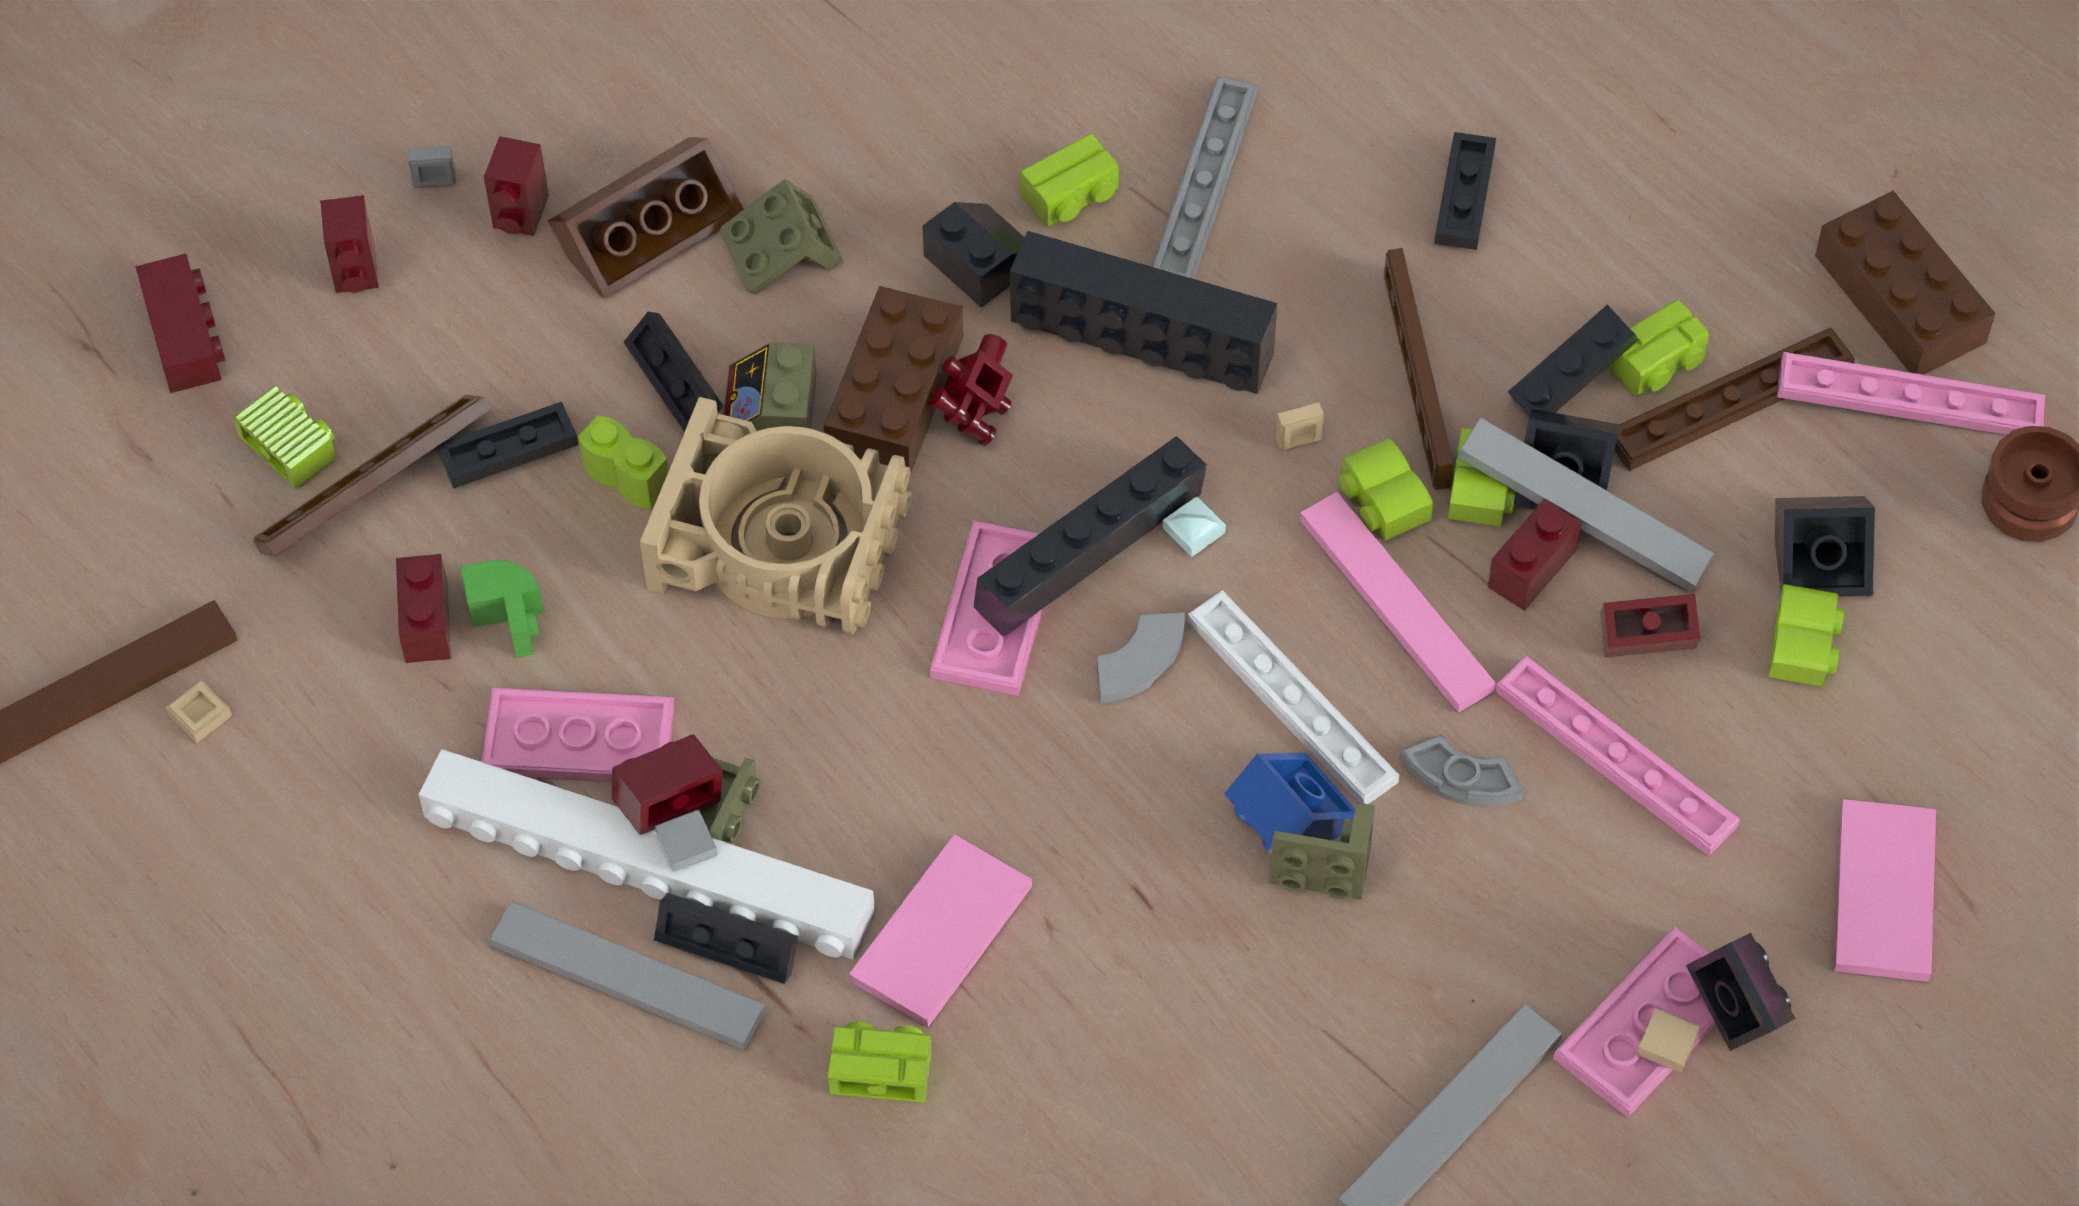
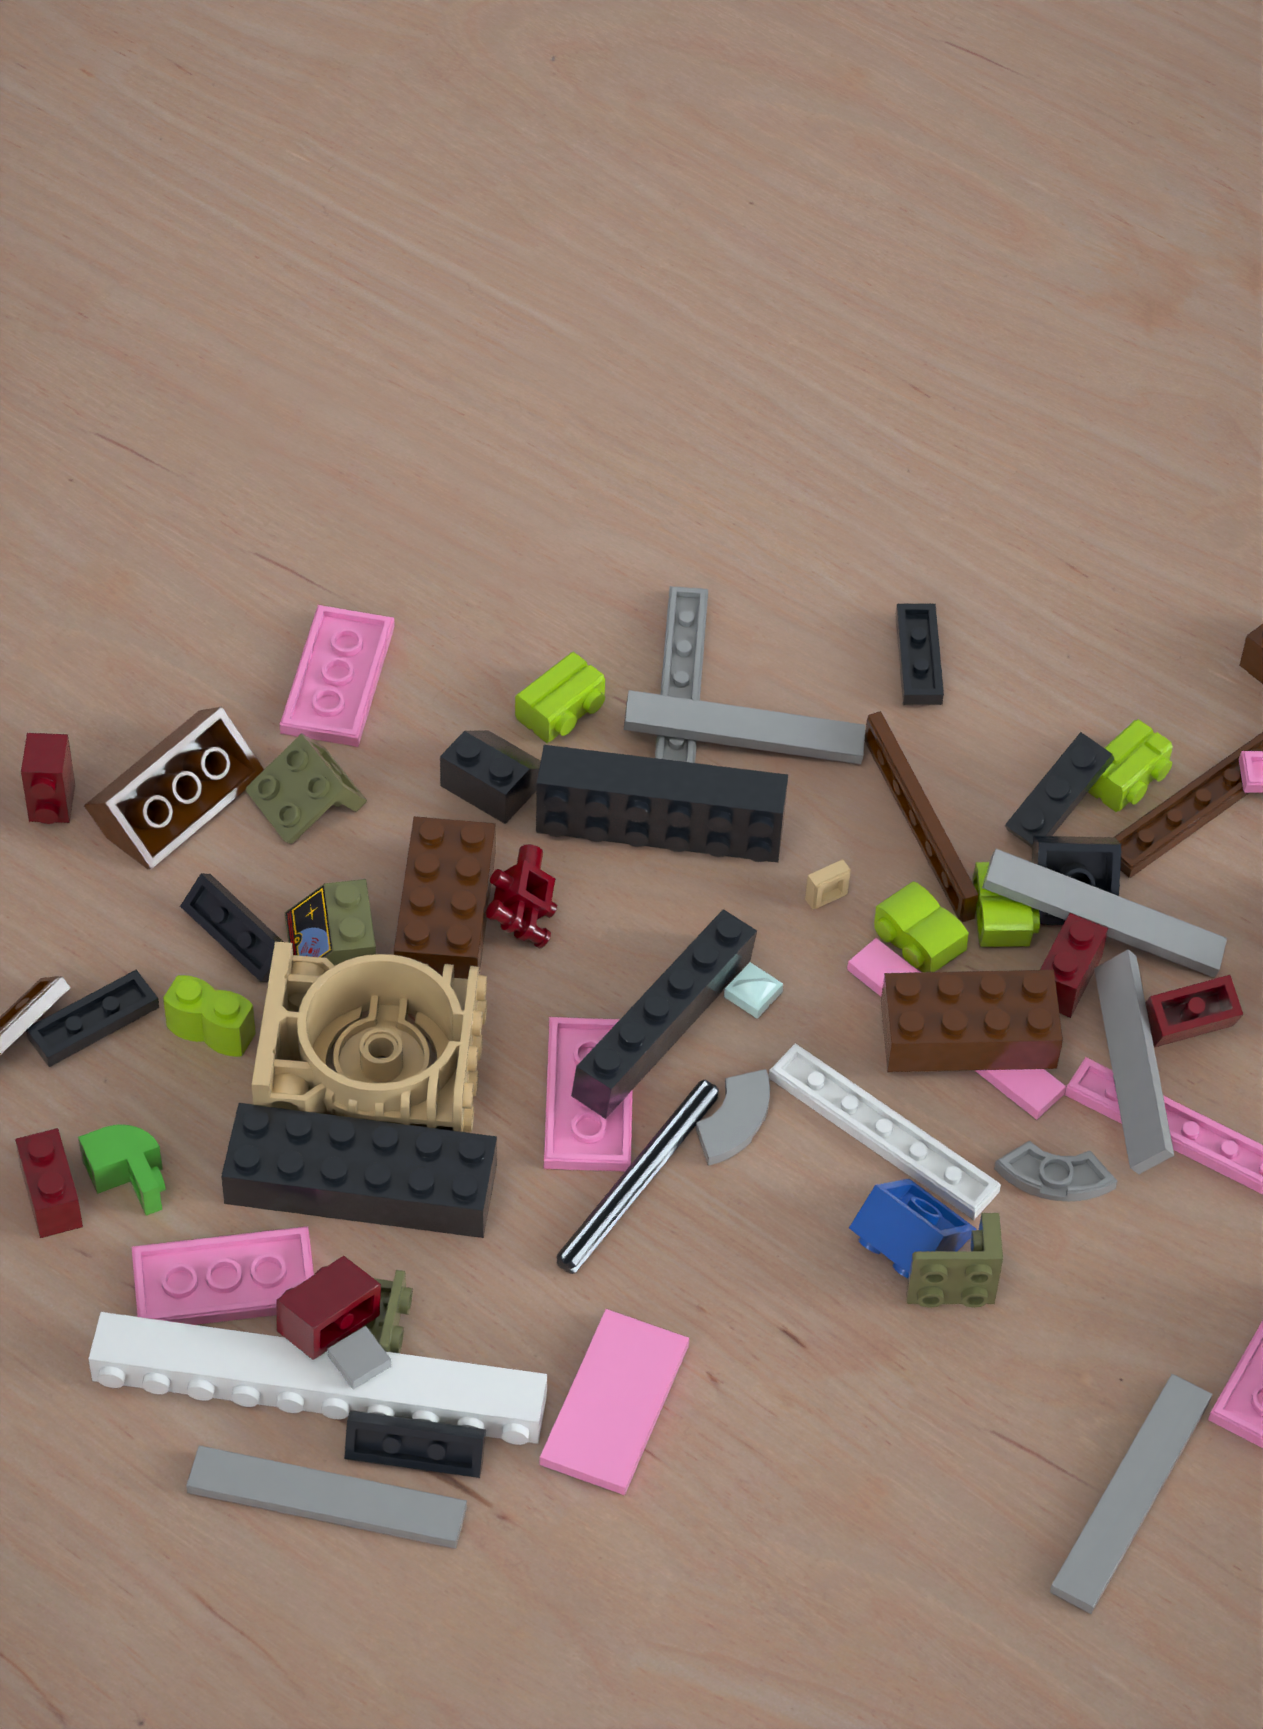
camera: 15 degrees left, 5 degrees down
lime brick [828,1021,932,1103] -> none
none -> black brick [221,1103,497,1238]
none -> bright pink tile [280,605,395,747]
none -> axle [556,1080,719,1274]
none -> light grey tile [623,690,865,764]
none -> reddish brown brick [881,970,1063,1072]
none -> light grey tile [1094,950,1174,1174]

